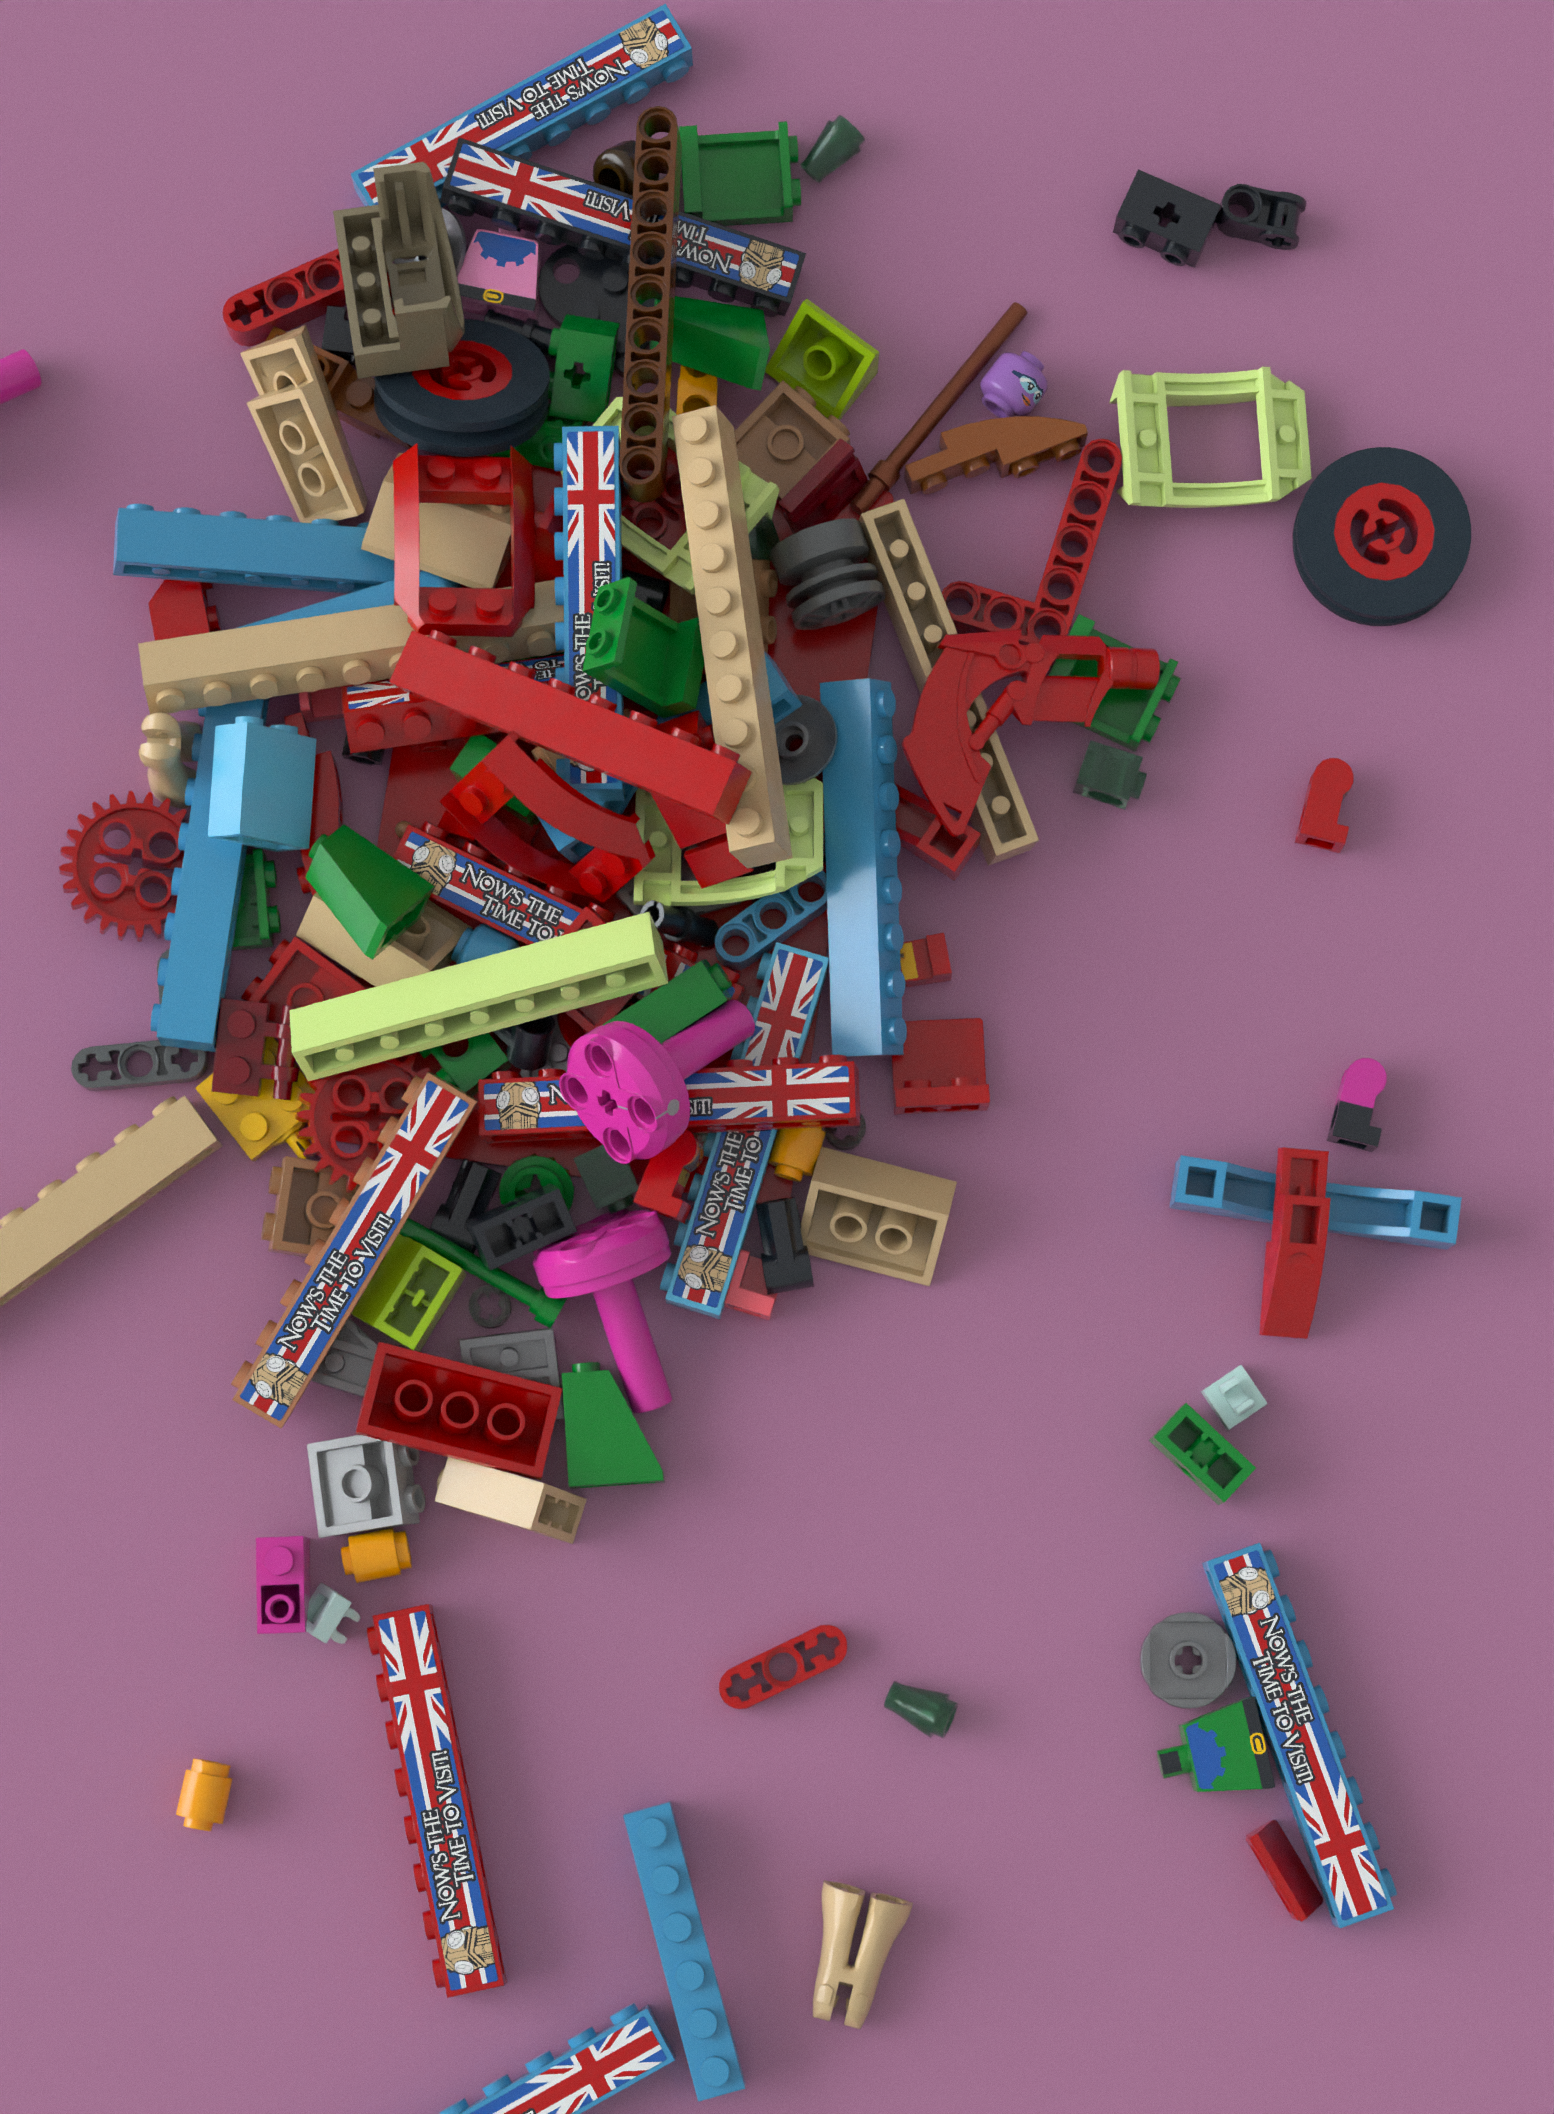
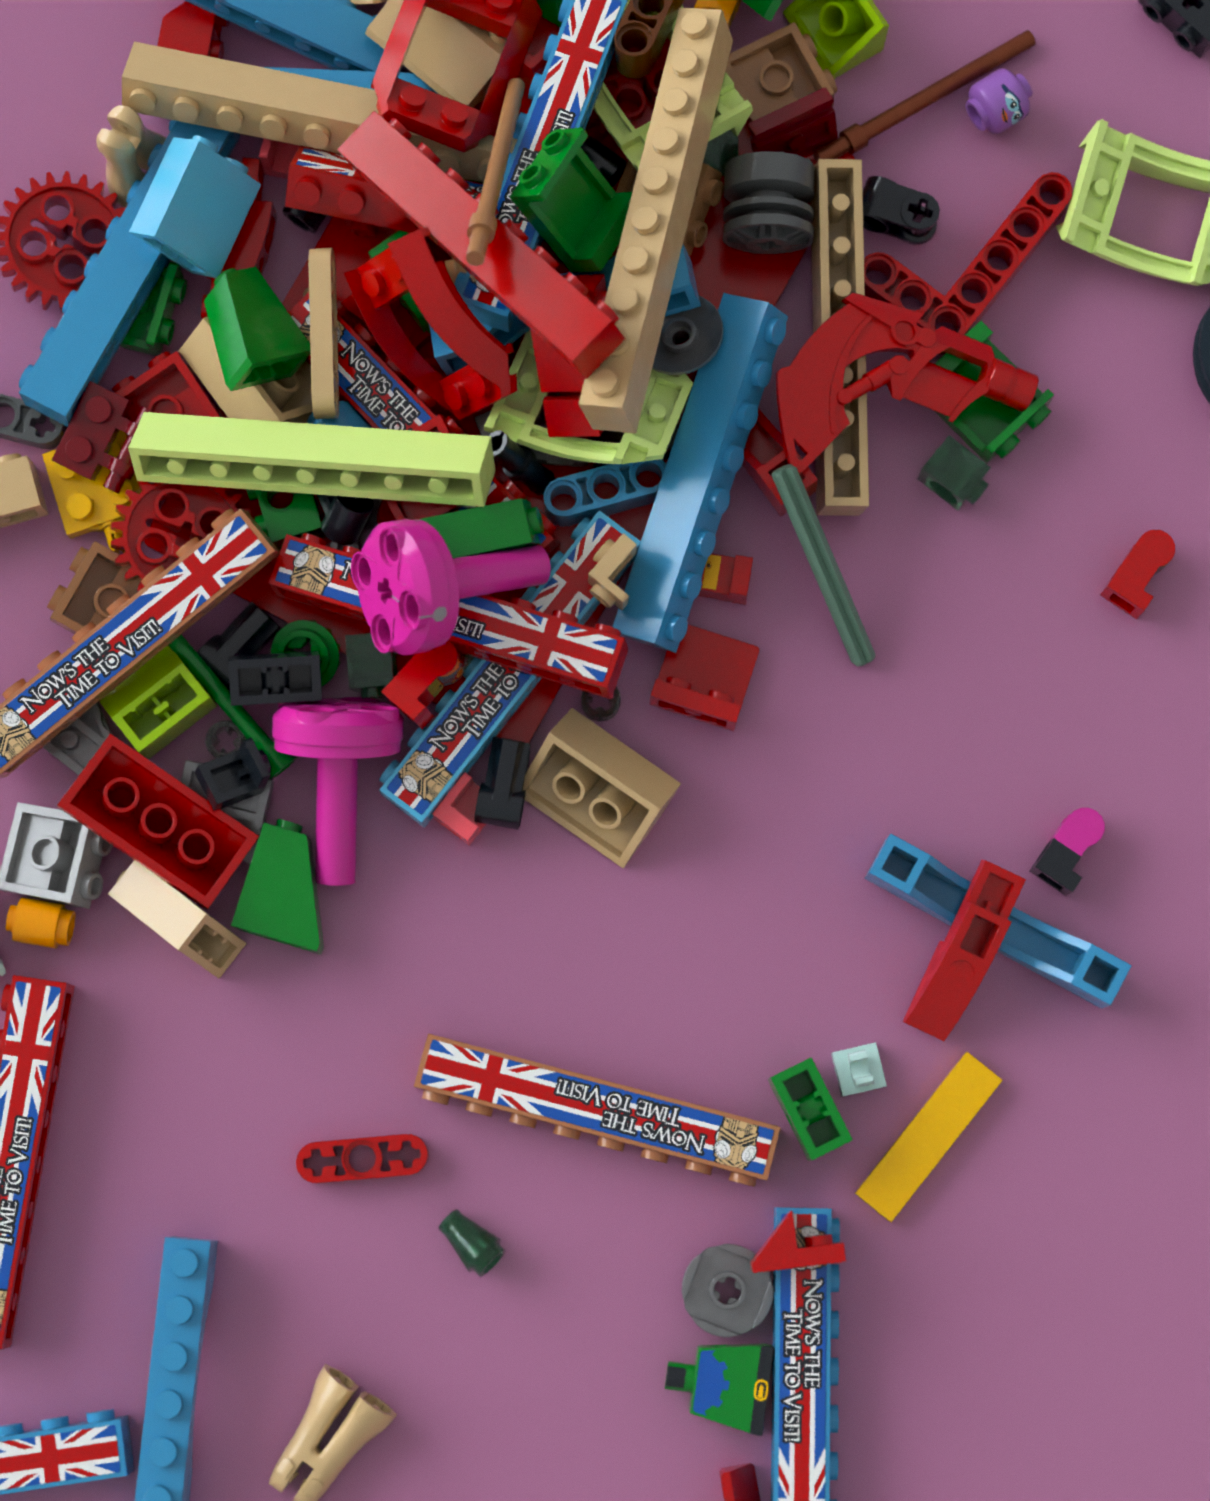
camera: 20 degrees right, 0 degrees up
light orange brick [768,1127,826,1182] -> none
dark orange slope [904,416,1088,495] -> none
none -> black bracket [195,738,271,811]
none -> tan beam [308,248,339,419]
none -> brick [414,1034,781,1187]
none -> medium nougat bar [466,78,525,266]
none -> tan bracket [588,533,637,610]
none -> red slope [750,1210,846,1273]
none -> sand green axle [772,464,876,667]
none -> yellow tile [854,1052,1002,1222]
none -> black piece [863,176,940,245]

